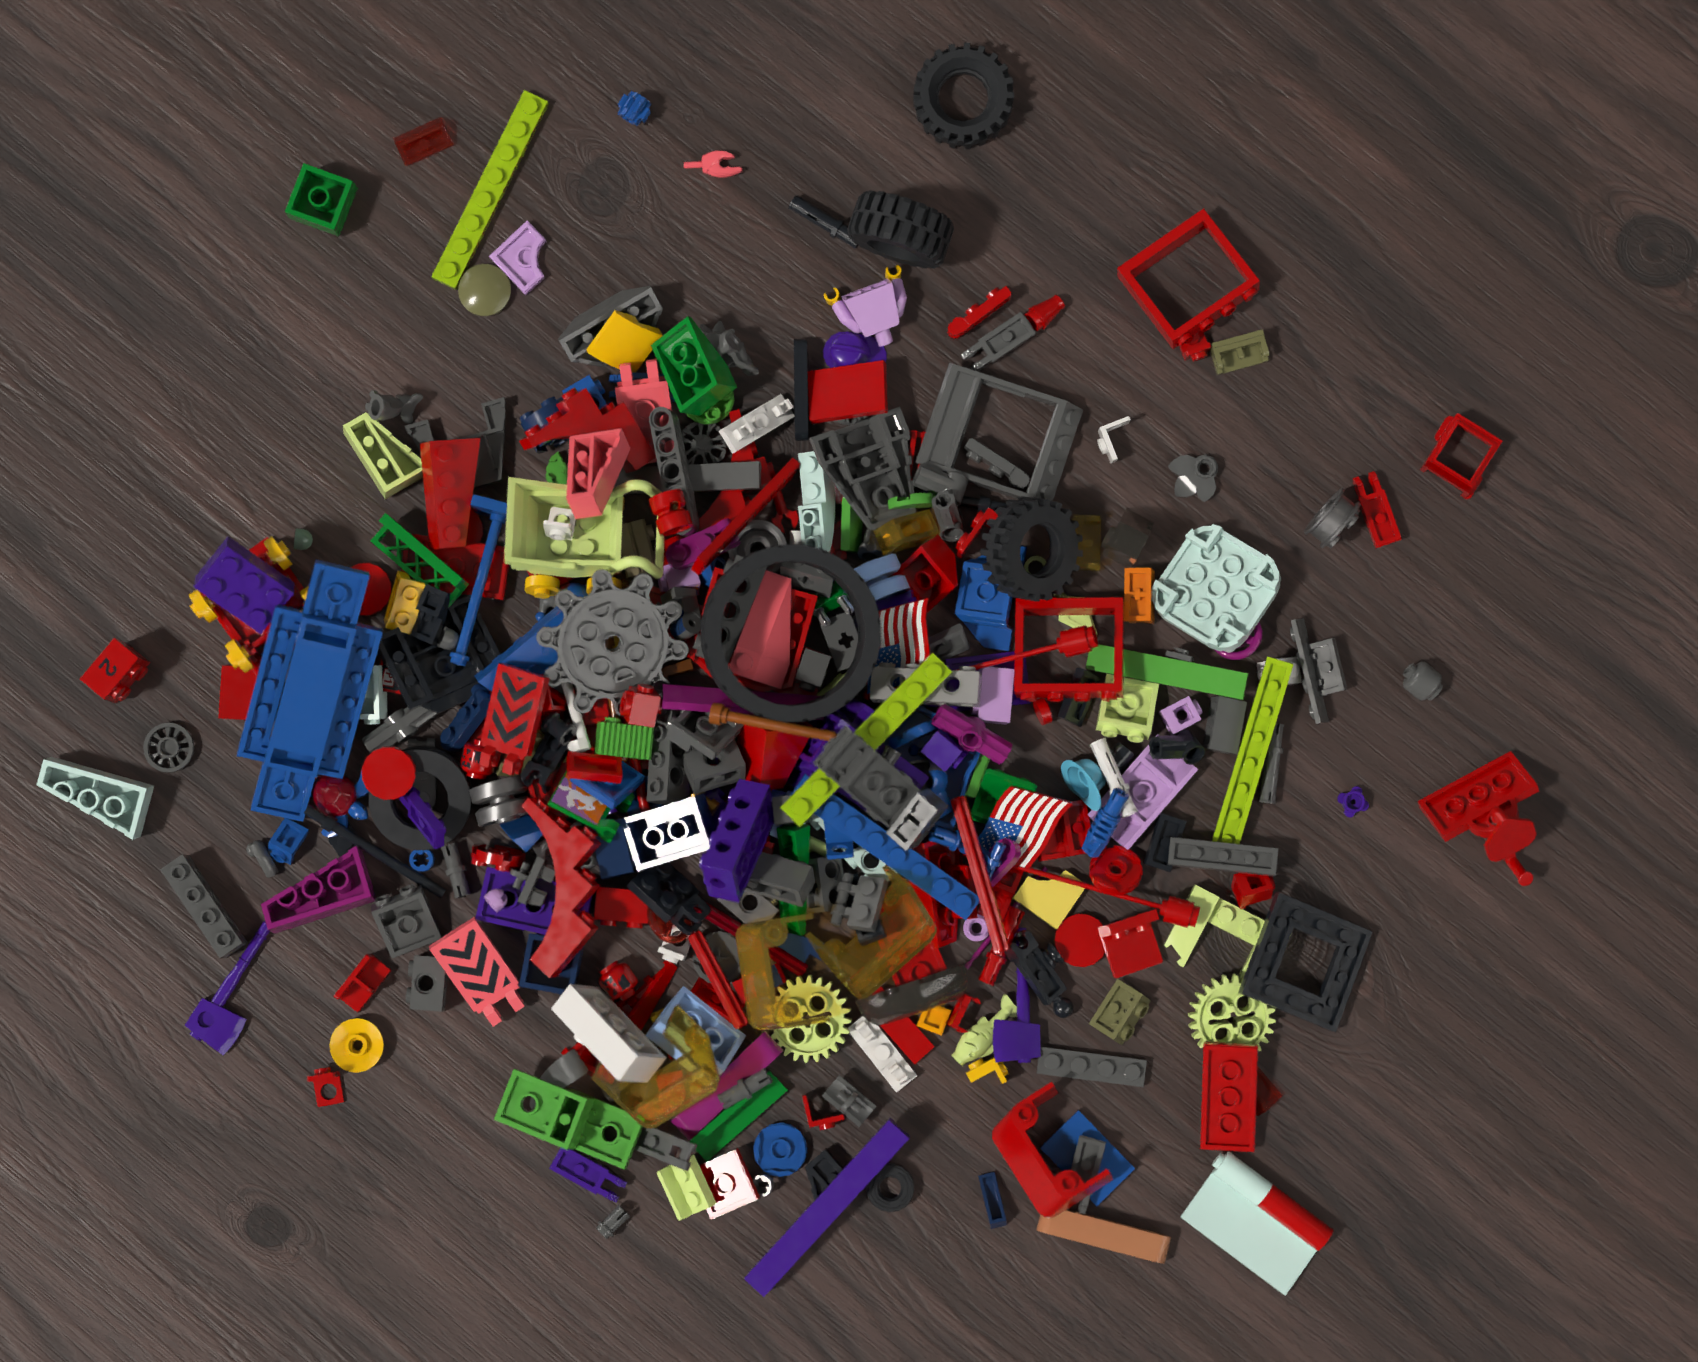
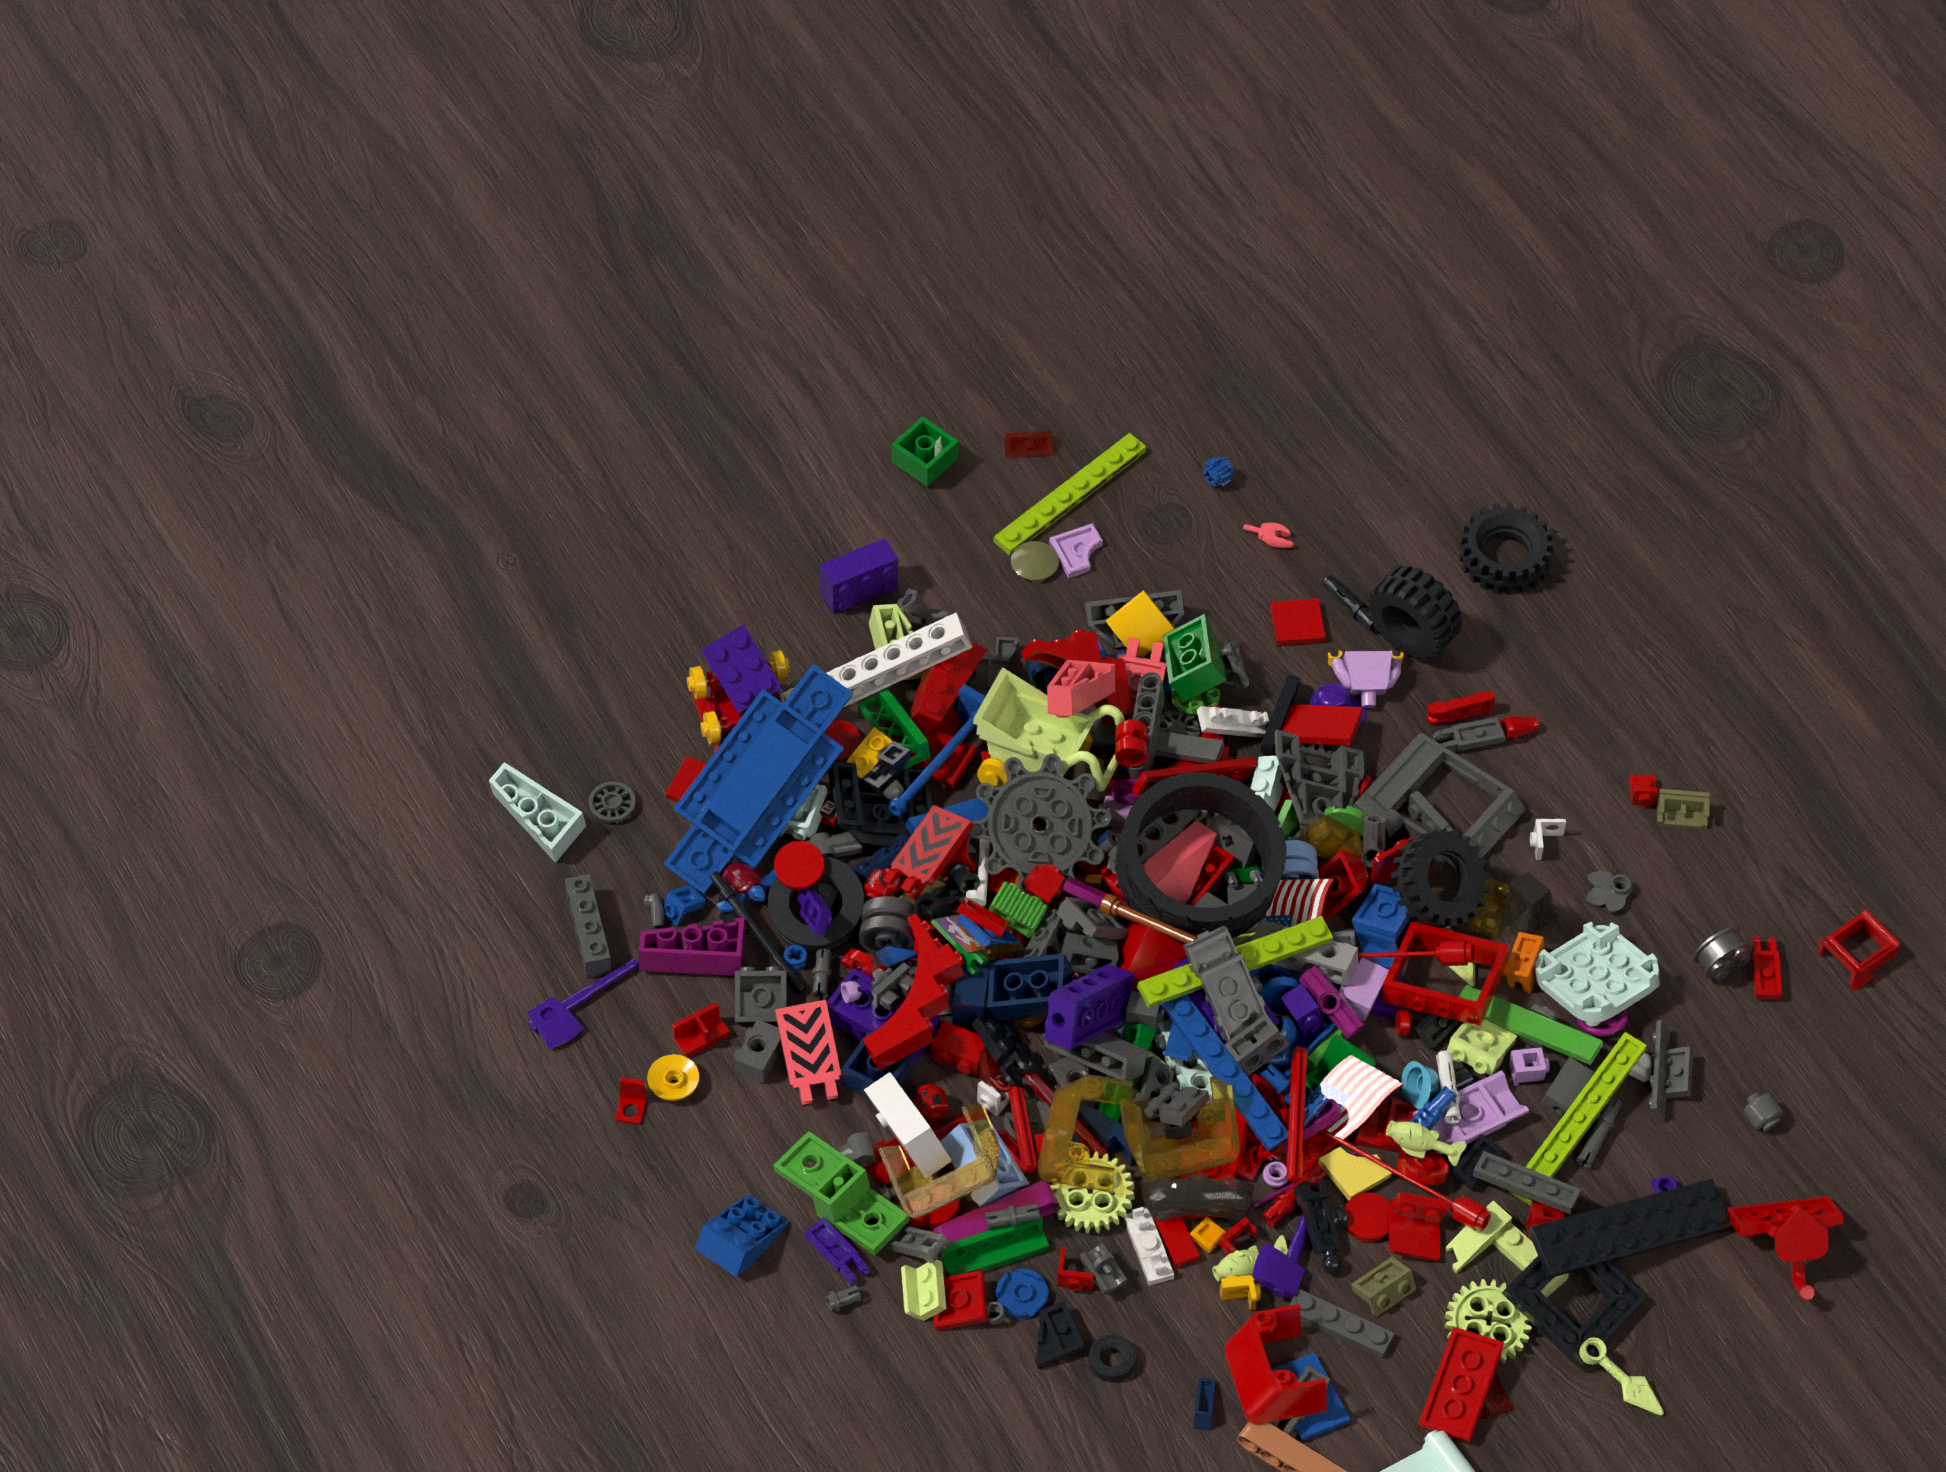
camera: 15 degrees right, 30 degrees down
red brick [80,638,150,703] -> none
white bracket [543,507,576,540] -> none
dark purple tile [744,1117,910,1297] -> none
red window [1117,208,1260,349] -> none
black piece [1149,729,1205,765] -> none
none -> blue slope [695,1194,789,1277]
none -> white brick [780,613,973,707]
none -> dark purple brick [820,538,898,614]
none -> dark brown axle [981,943,1026,961]
none -> red tile [1270,598,1325,646]
none -> yellowish green animal [1386,1120,1467,1166]
none -> black plate [1528,1178,1732,1279]
none -> yellowish green piece [1579,1337,1664,1416]

